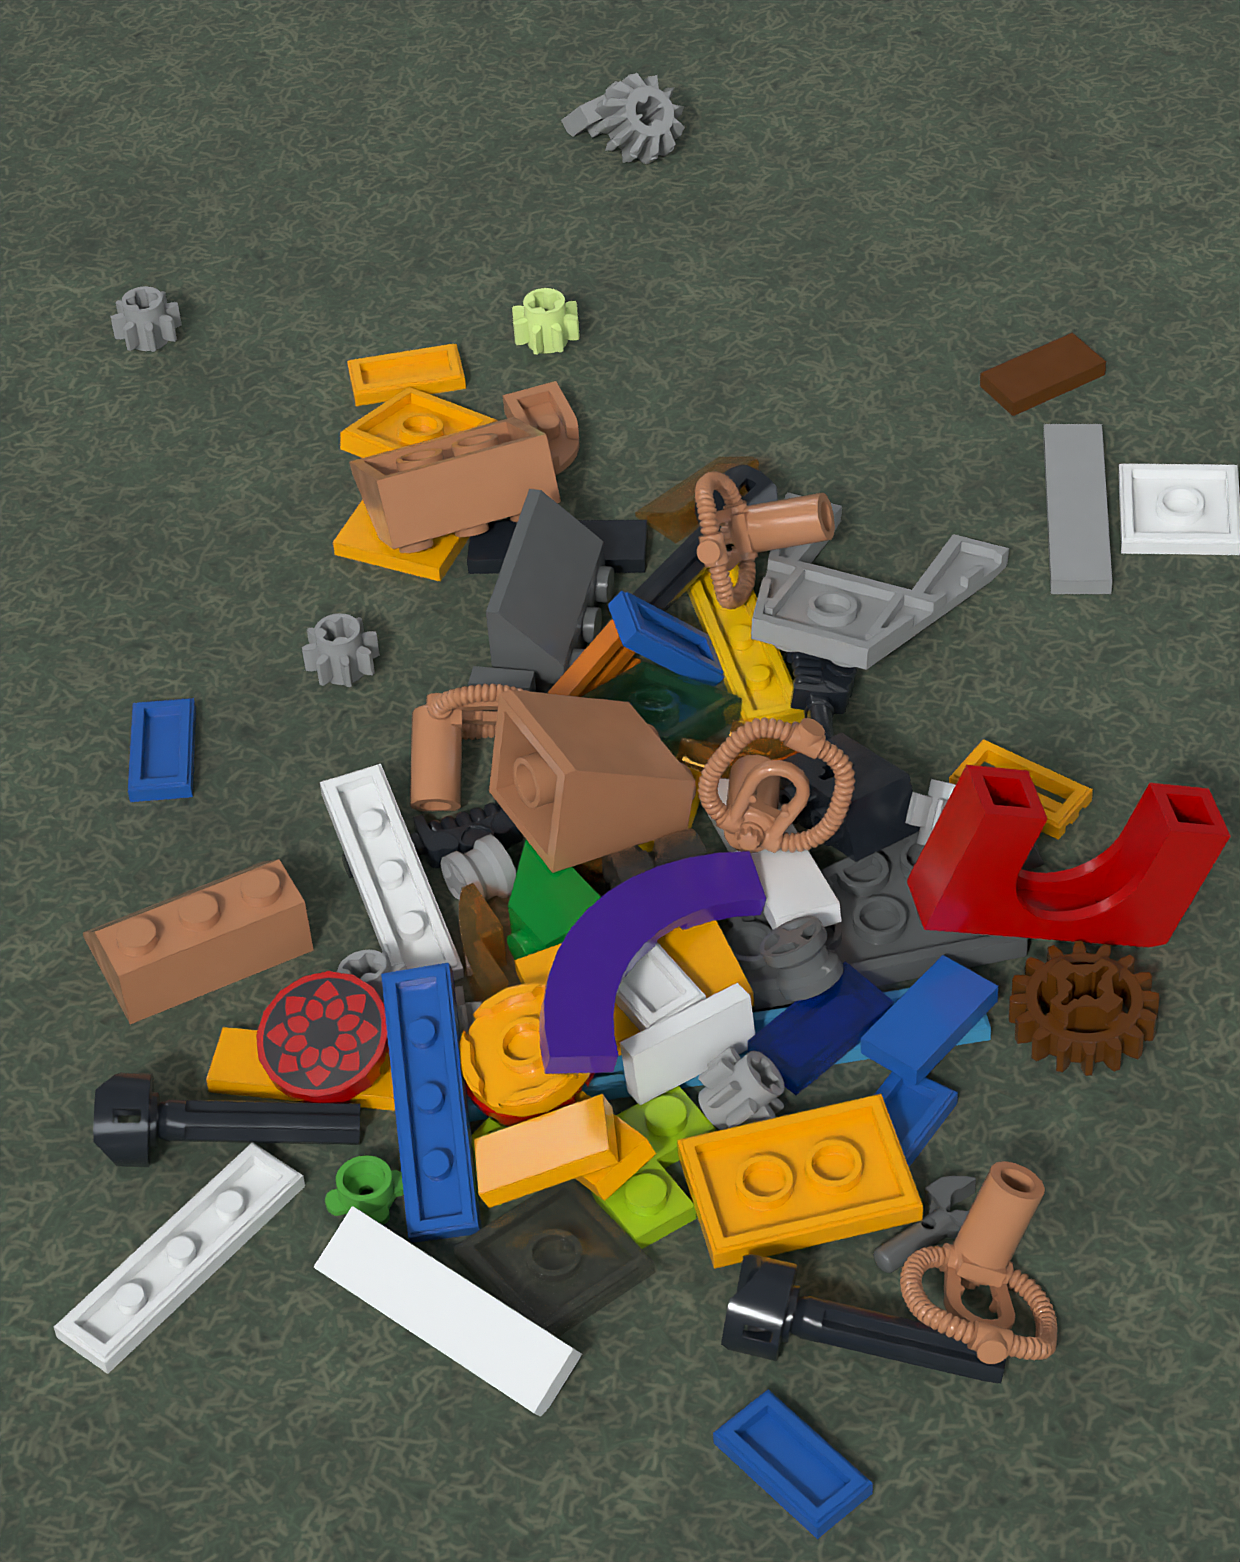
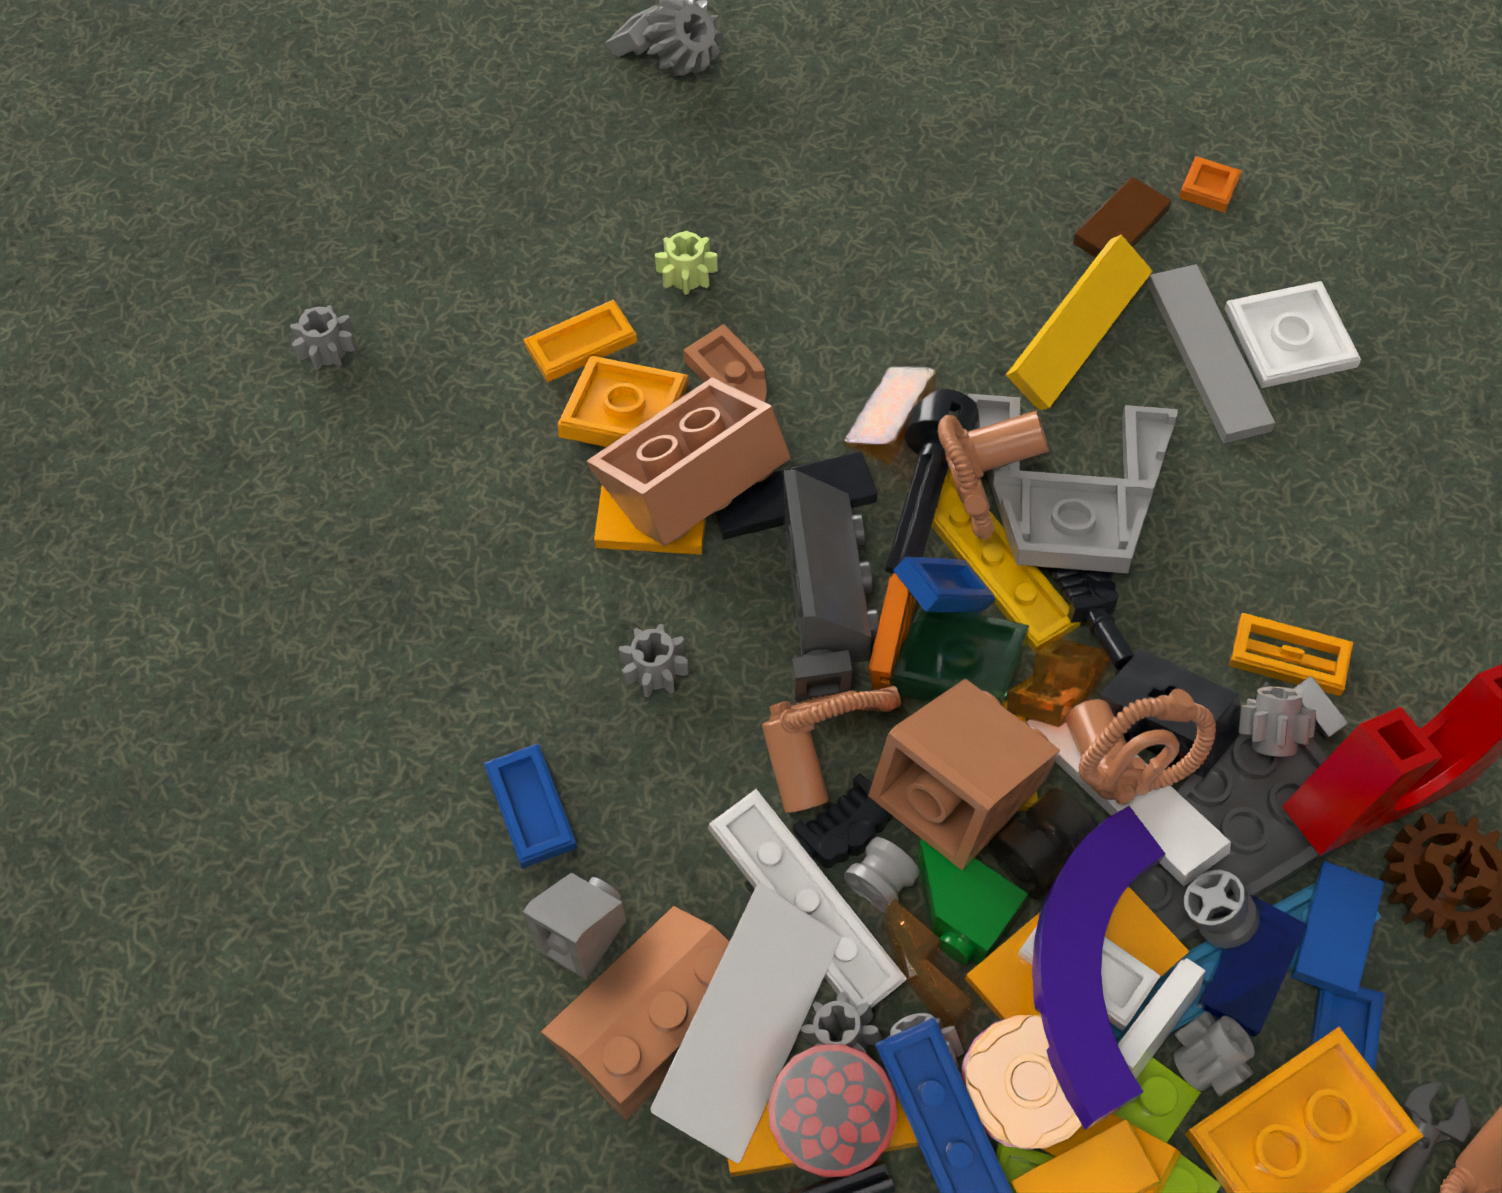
camera: 20 degrees left, 15 degrees up
none -> light grey slope [523,873,626,980]
none -> white sticker [651,883,841,1163]
none -> yellow tile [1006,235,1153,410]
none -> orange tile [1179,156,1242,213]

